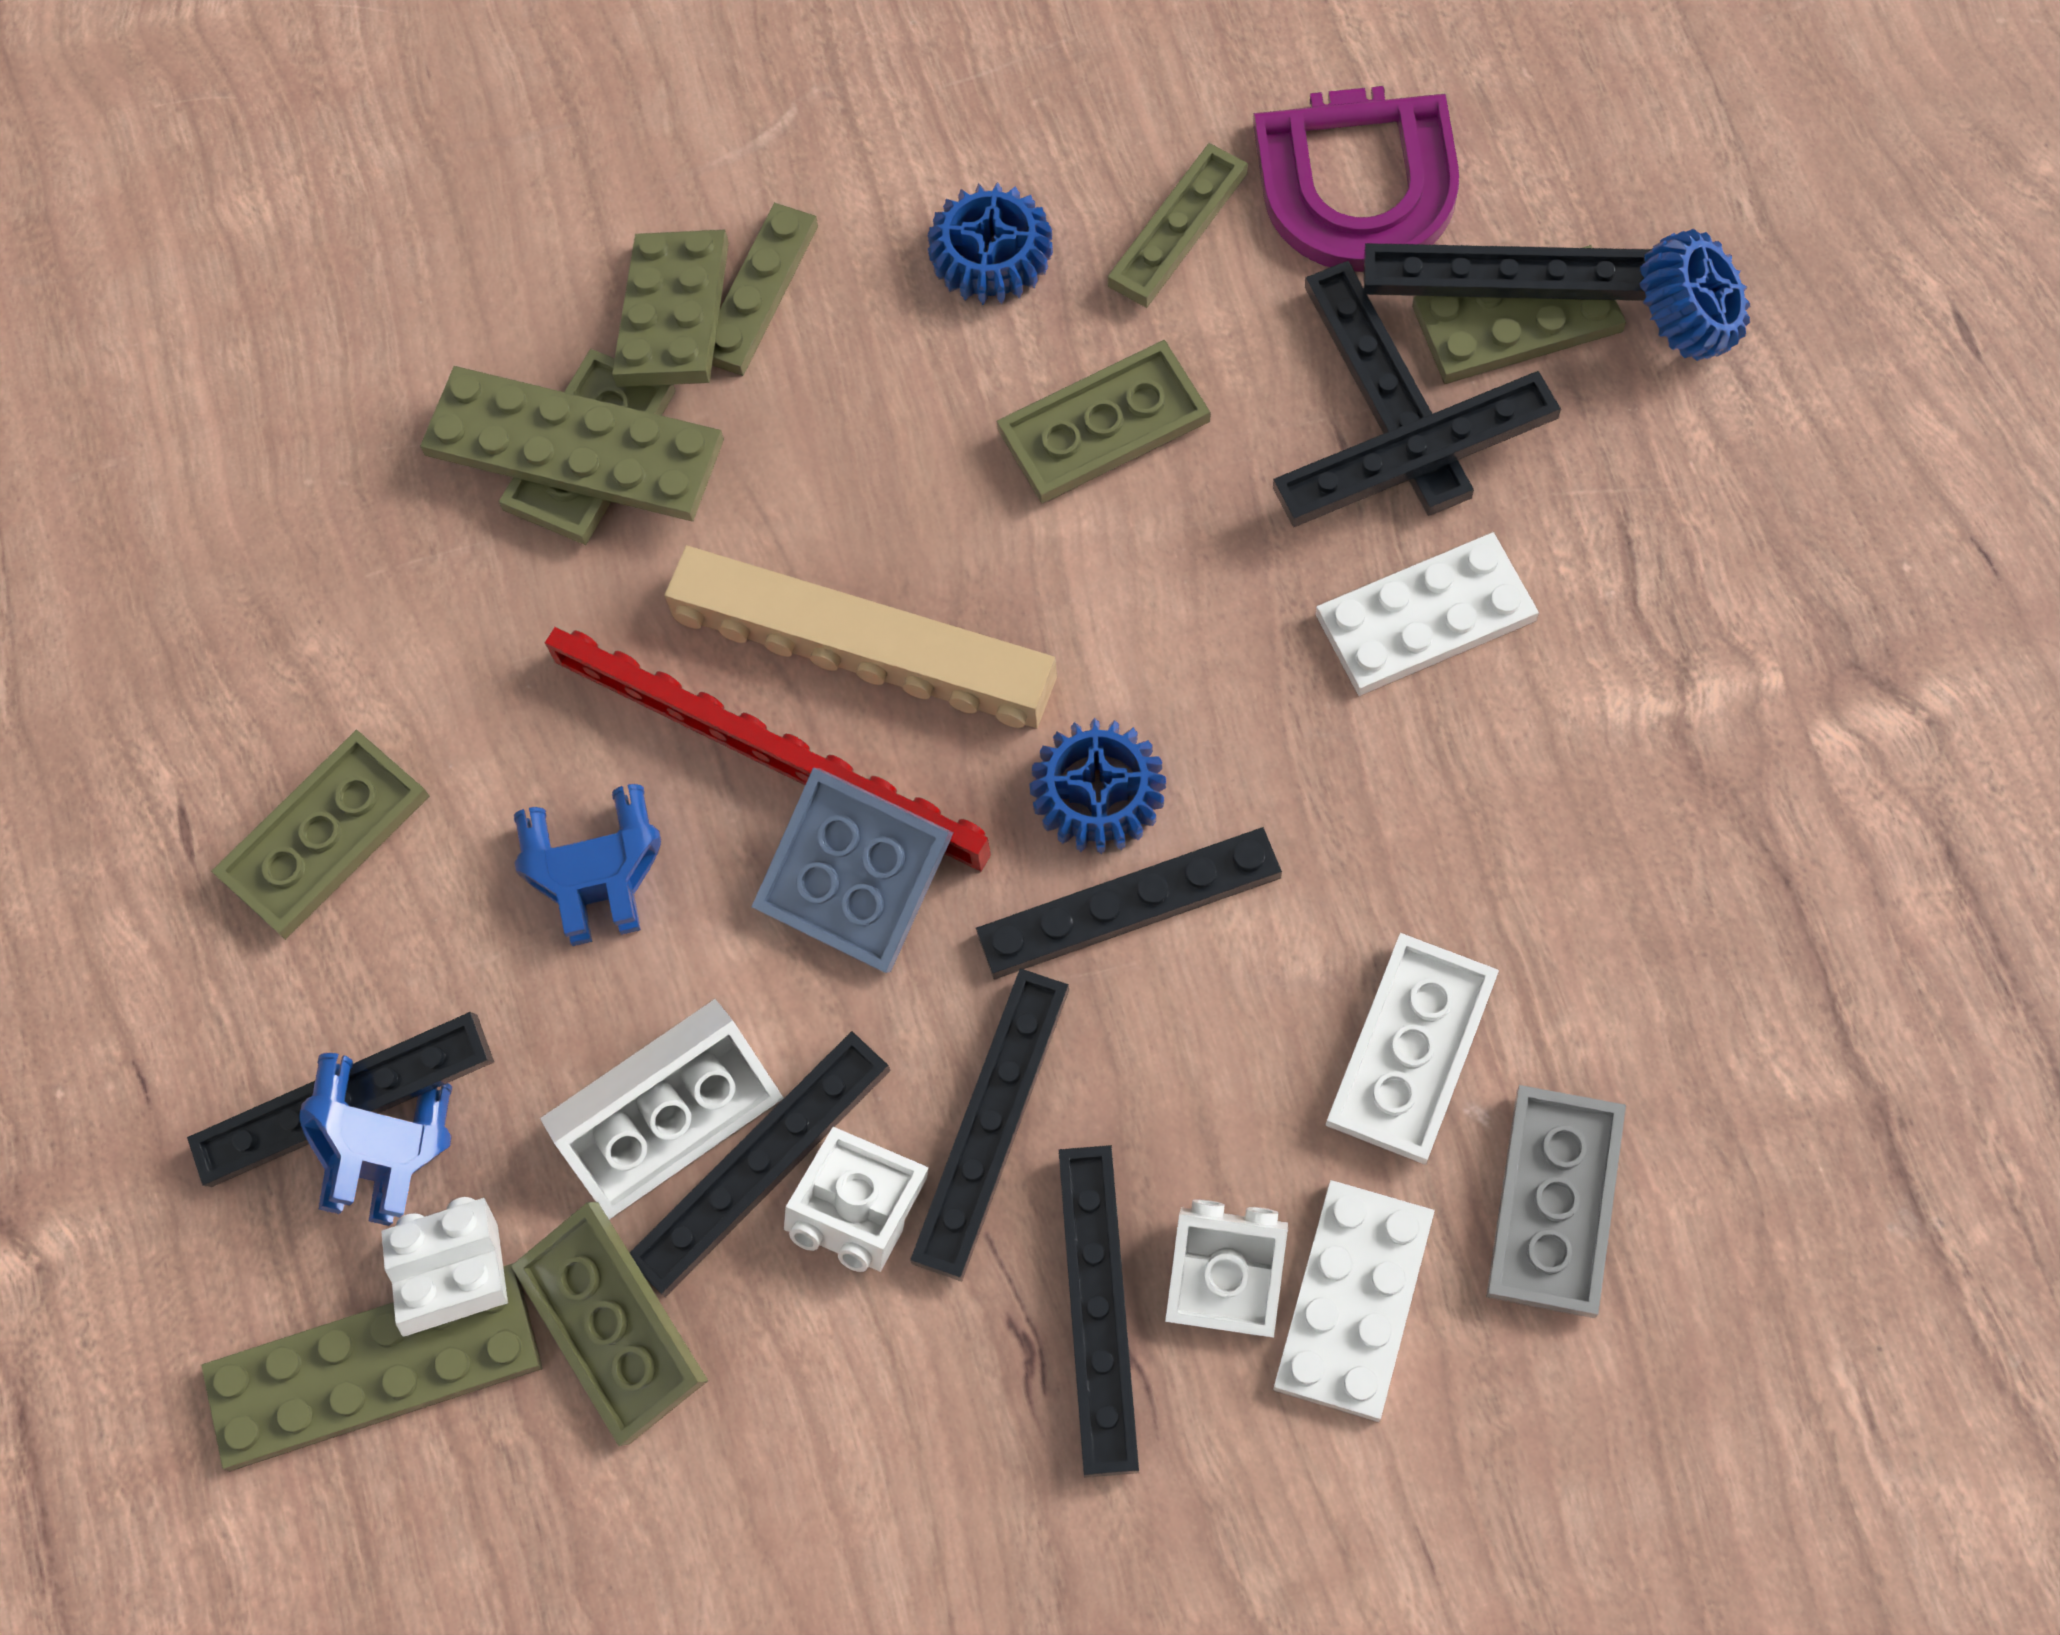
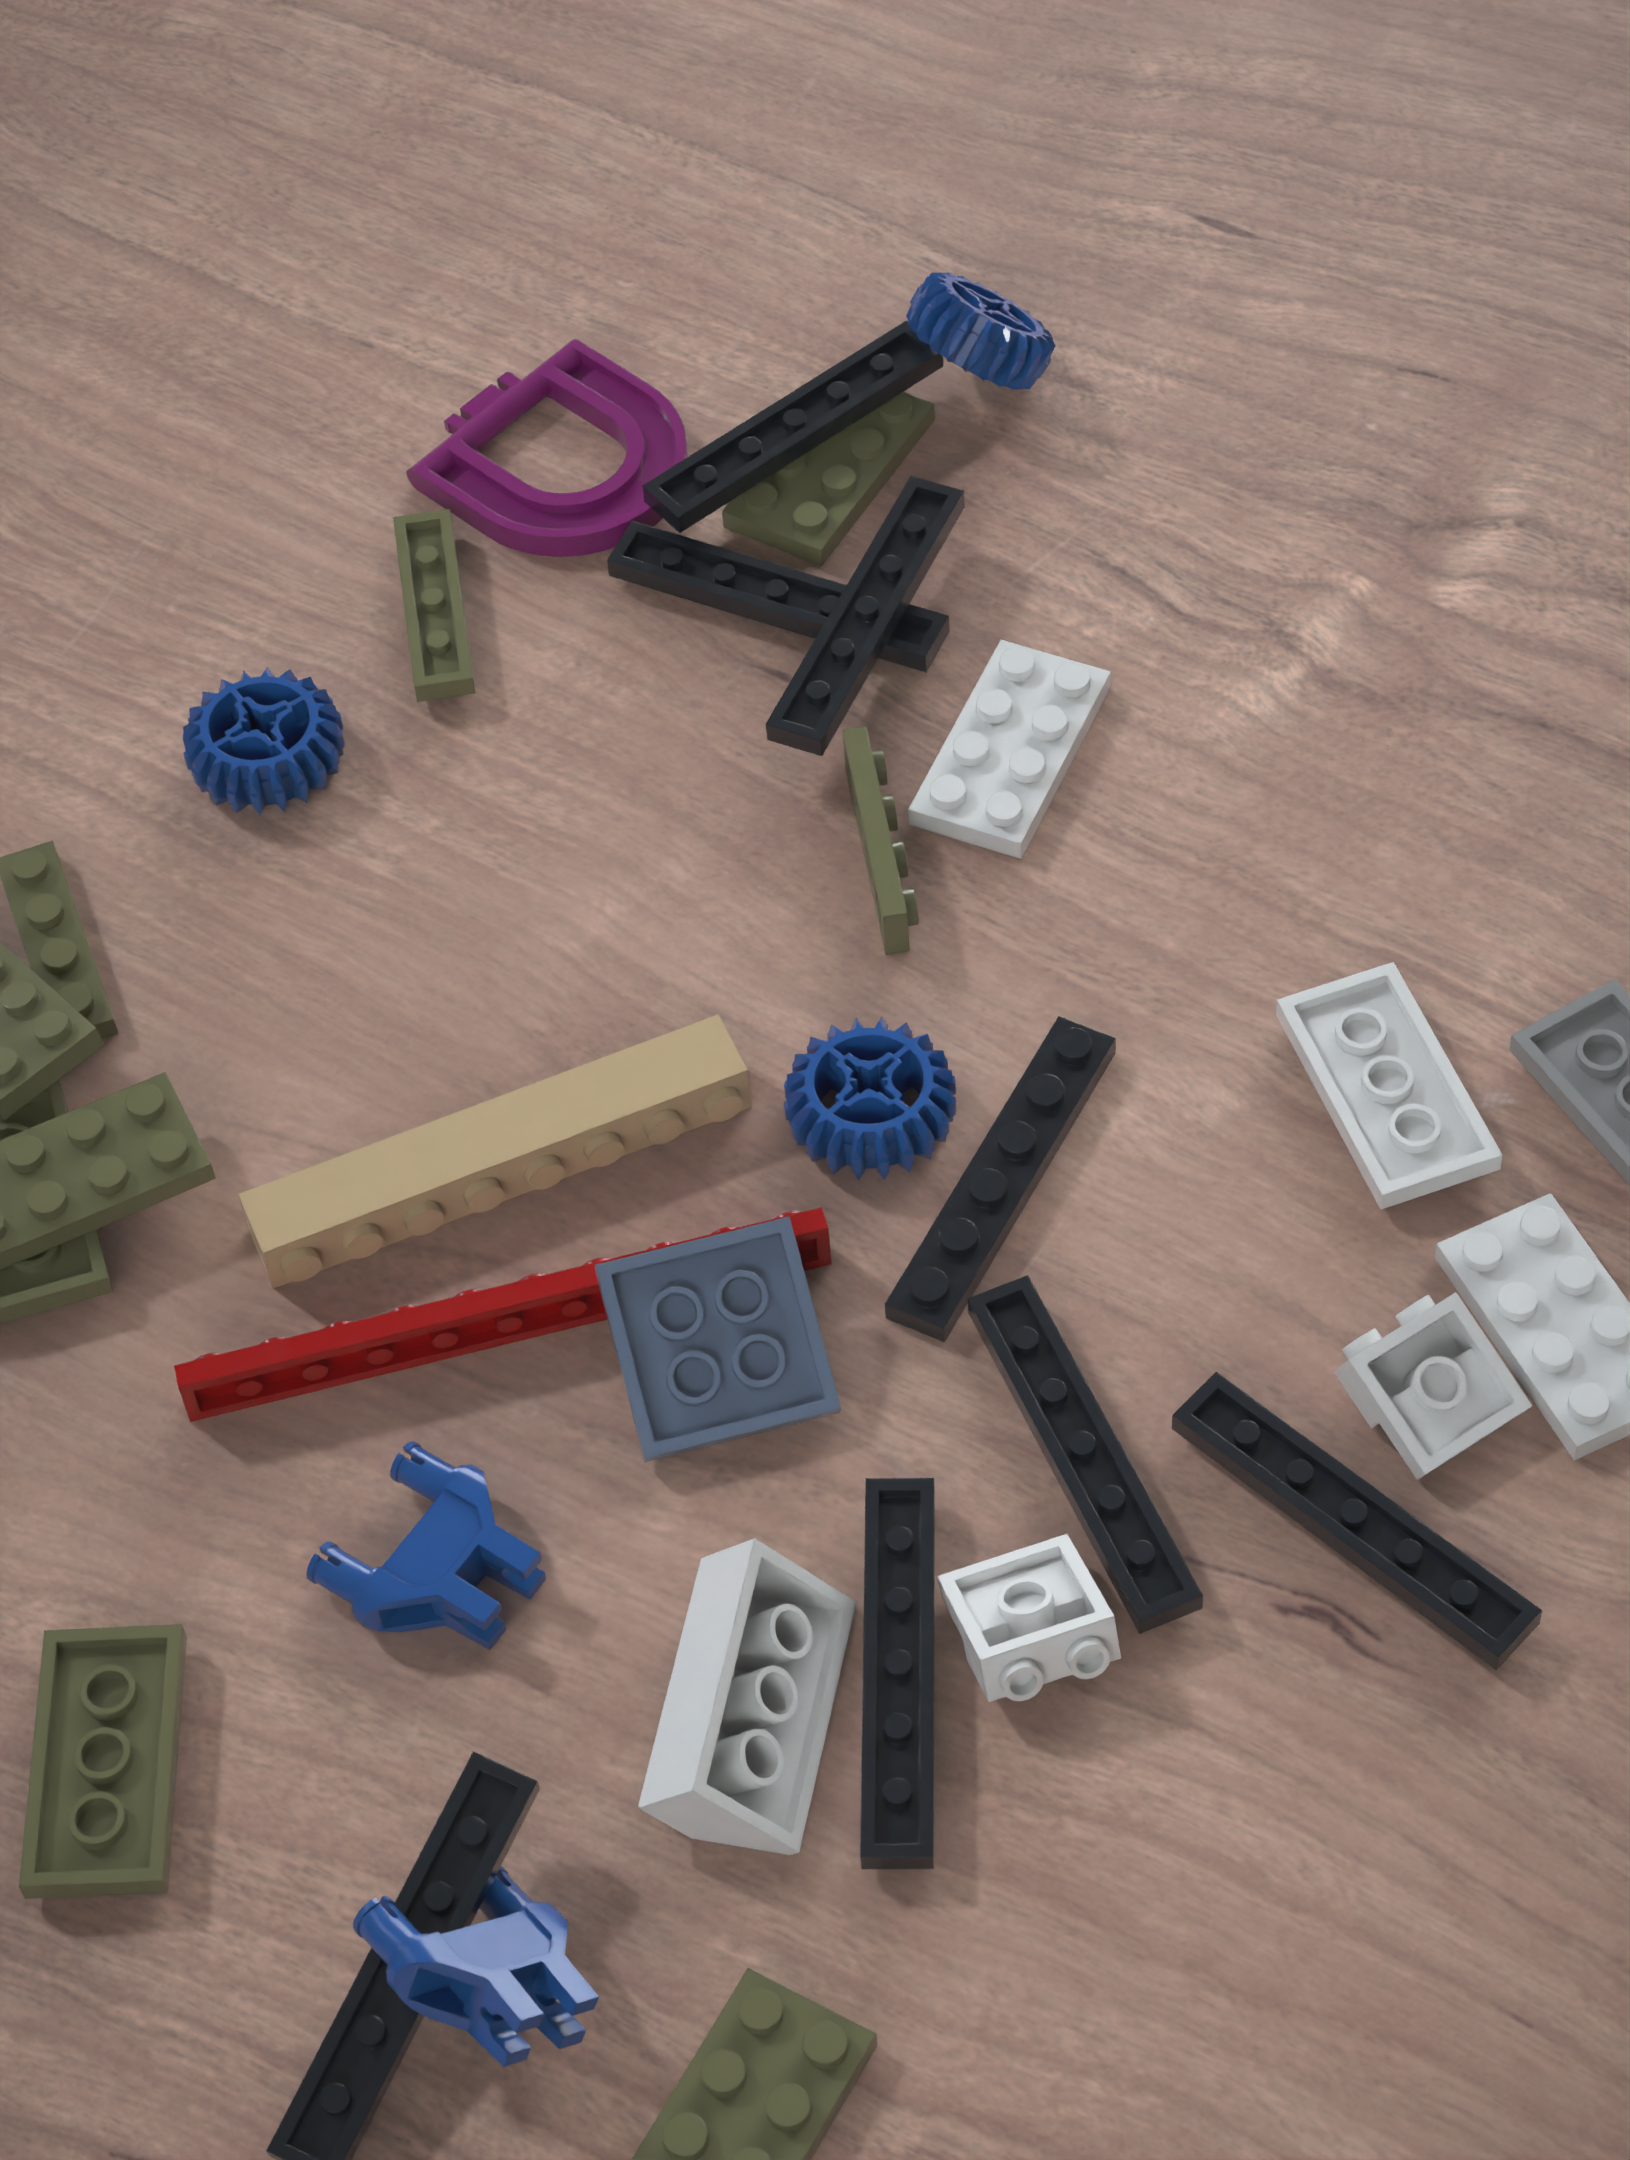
camera: 45 degrees left, 15 degrees down
white plate [381,1197,508,1337] -> none
olive plate [511,1202,708,1446] -> none
olive plate [997,339,1211,504] -> none
none -> olive plate [843,726,919,955]

